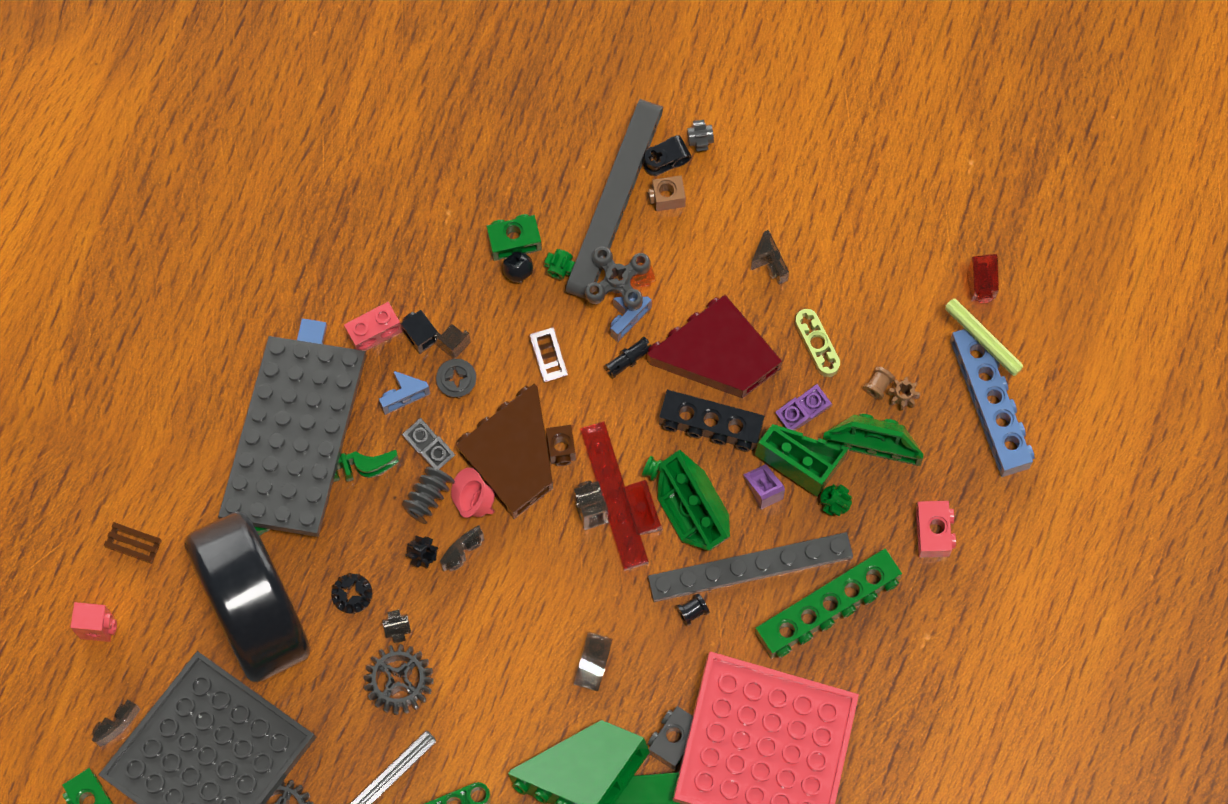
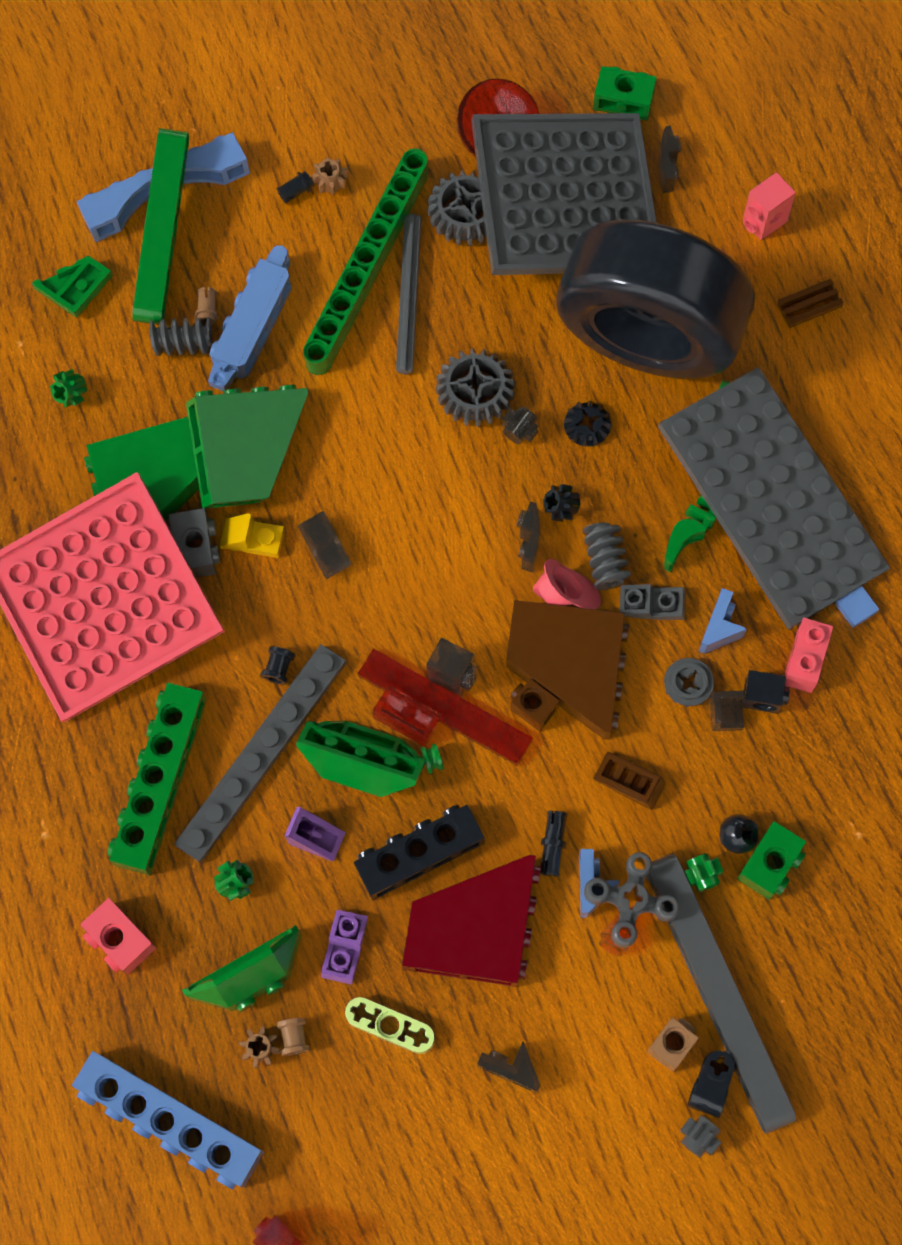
camera: 140 degrees right, 0 degrees up
green wedge [755,424,849,497] -> none
yellowish green axle [945,299,1023,376] -> none
none -> yellow slope [220,513,285,558]

